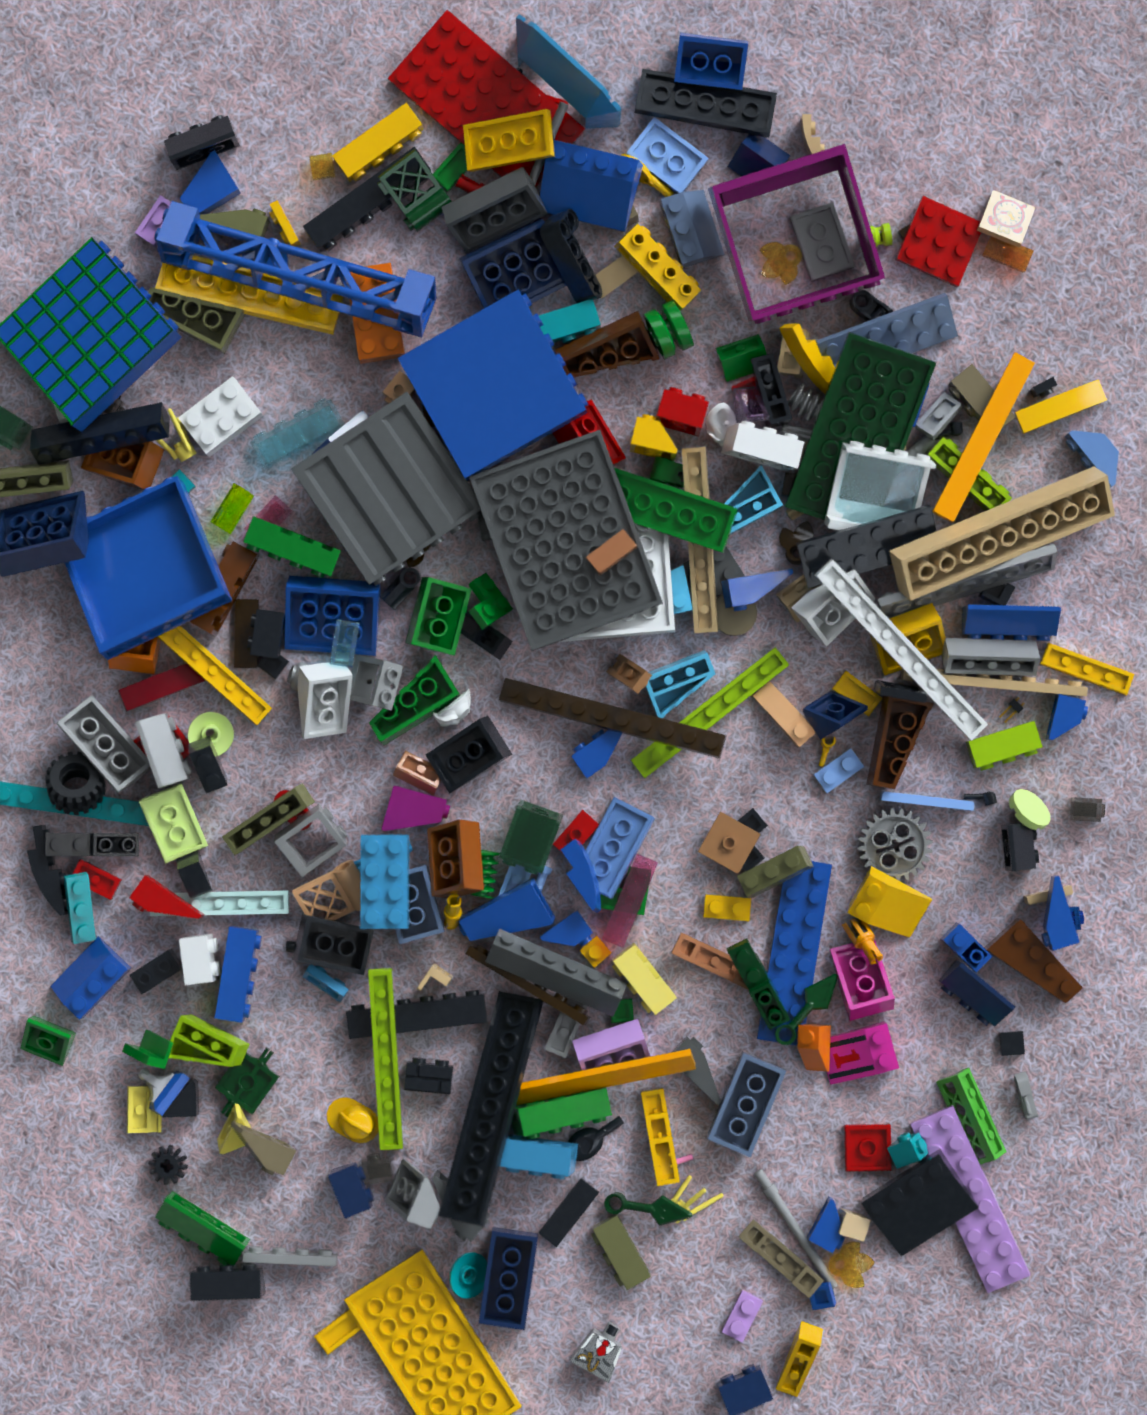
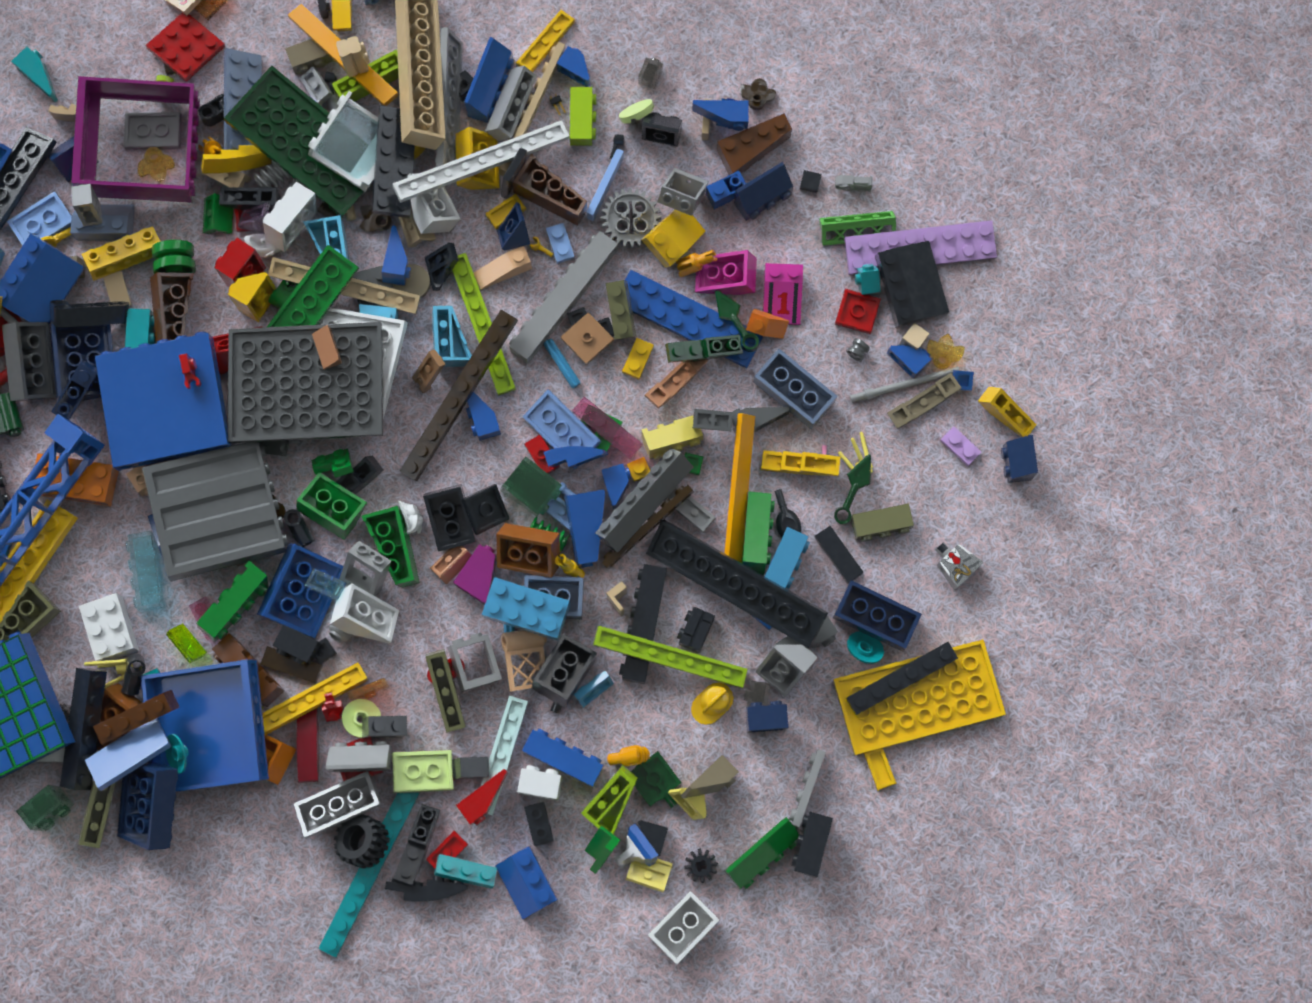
camera: 75 degrees left, 10 degrees down
green slope [20,1016,77,1066] -> none
lavender slope [572,1019,651,1070] -> none
none -> teal slope [11,46,58,103]
none -> dark blue slope [51,361,98,420]
none -> light grey brick [71,184,103,226]
none -> tile [85,719,171,791]
none -> reddish brown arch [93,690,180,744]
none -> black piece [121,653,146,696]
none -> teal dish [165,734,189,774]
none -> red plate [179,353,201,389]
none -> light orange arm [198,136,222,155]
none -> red plate [322,693,344,722]
none -> tan brick [336,36,370,77]
none -> clear orange plate [347,678,389,701]
none -> black wing [424,242,458,291]
none -> black plate [461,484,510,535]
none -> light grey brick [509,231,618,364]
none -> dark azure axle [544,339,580,388]
none -> light orange arm [607,745,650,767]
none -> white brick [648,891,719,964]
none -> light grey window [657,168,709,216]
none -> dark grey hinge [692,409,733,432]
none -> dark brown plate [740,78,776,110]
none -> dark grey wheel [846,338,870,362]
none -> black plate [846,641,958,715]

